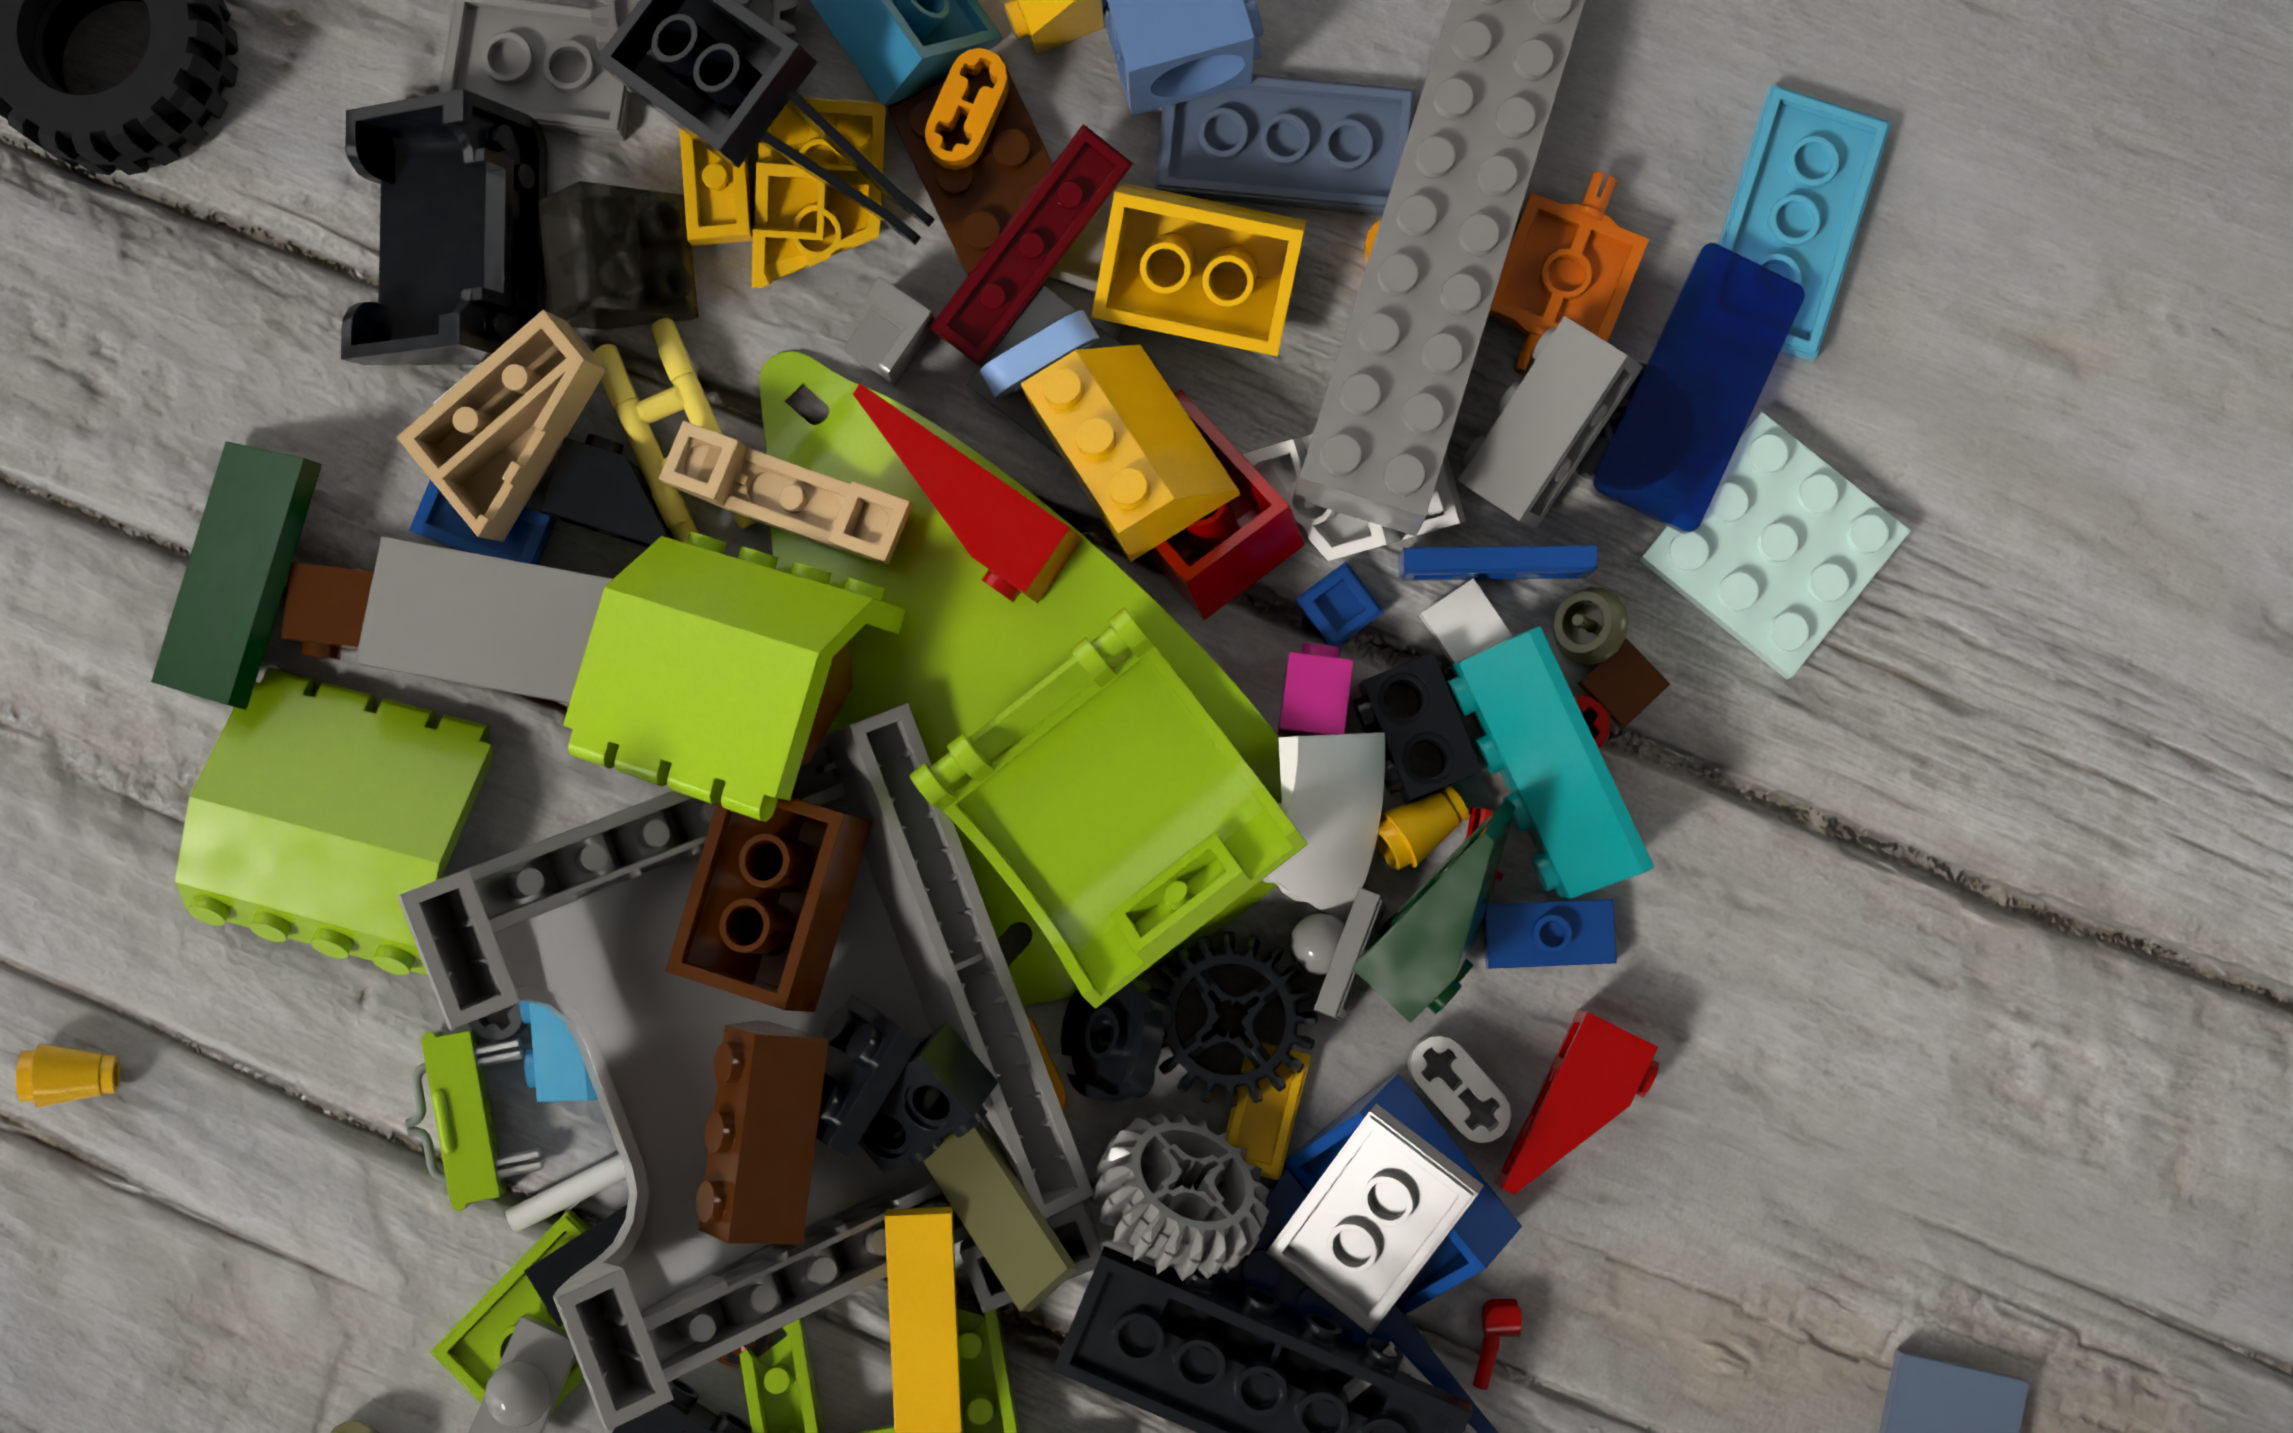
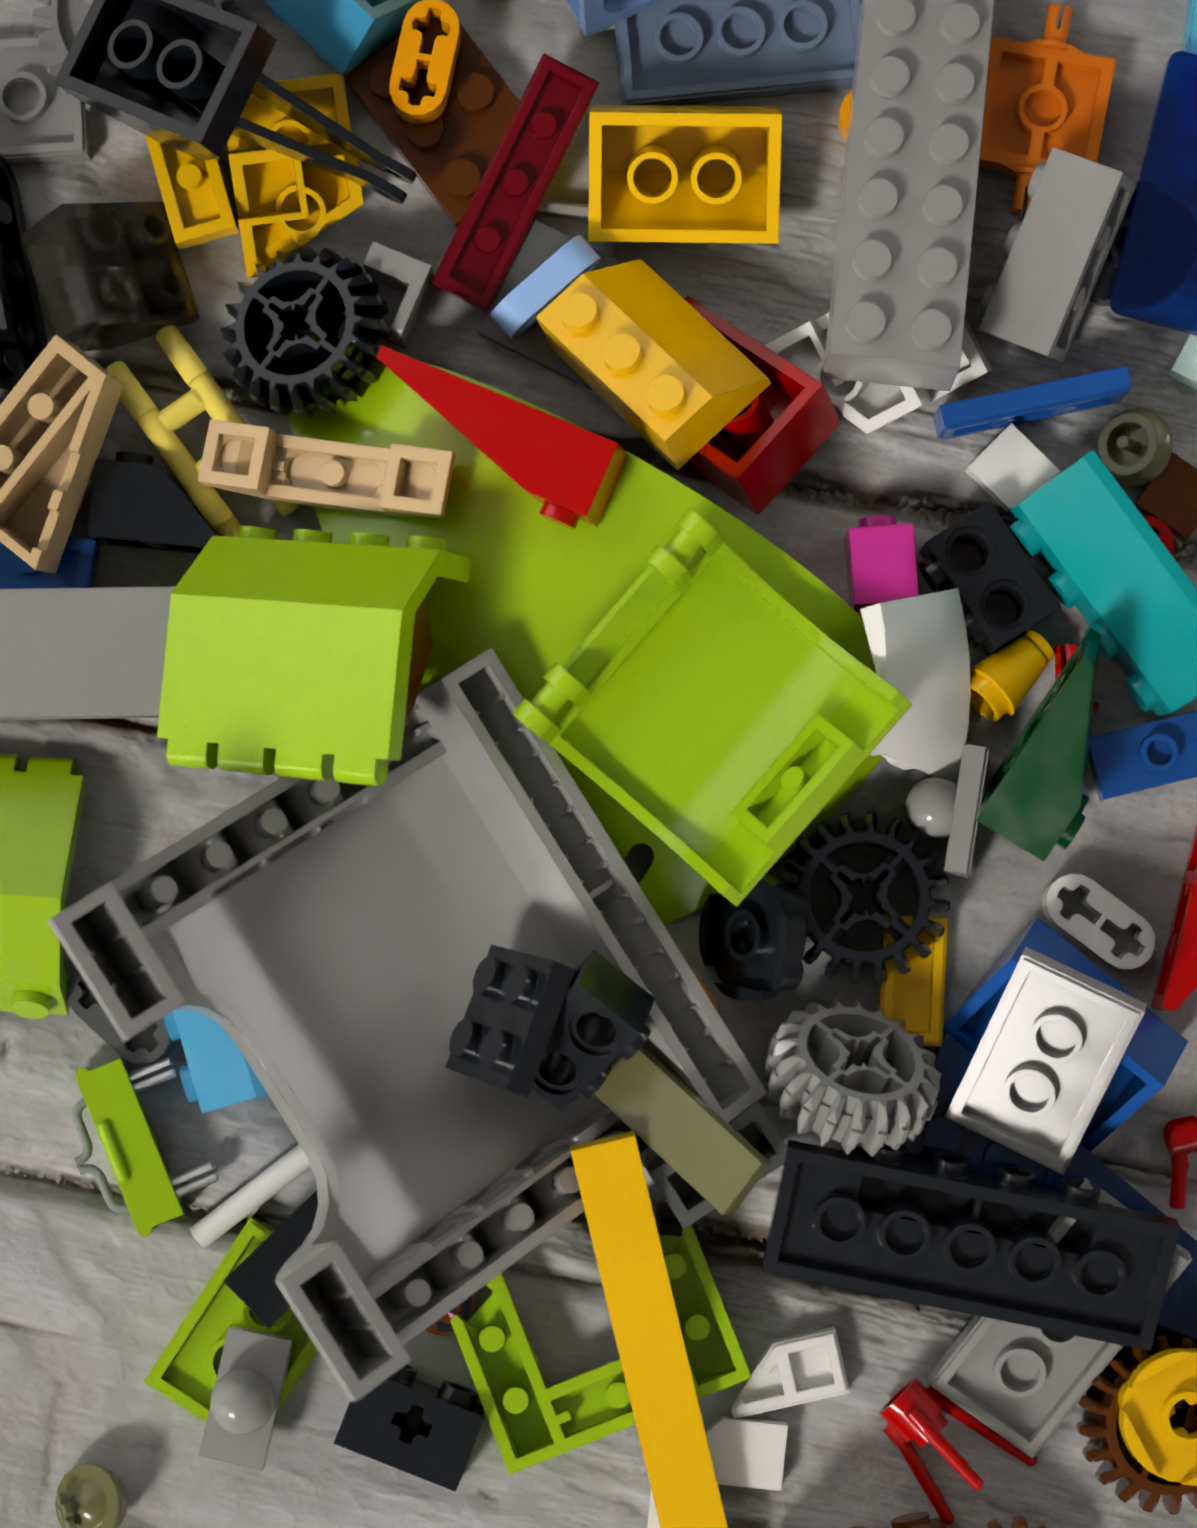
camera: 15 degrees left, 0 degrees up
reddish brown slope [665,797,873,1012] -> none
reddish brown slope [696,1020,829,1244] -> none
blue tile [1295,562,1384,647] -> none
none -> black gear [220,245,393,419]

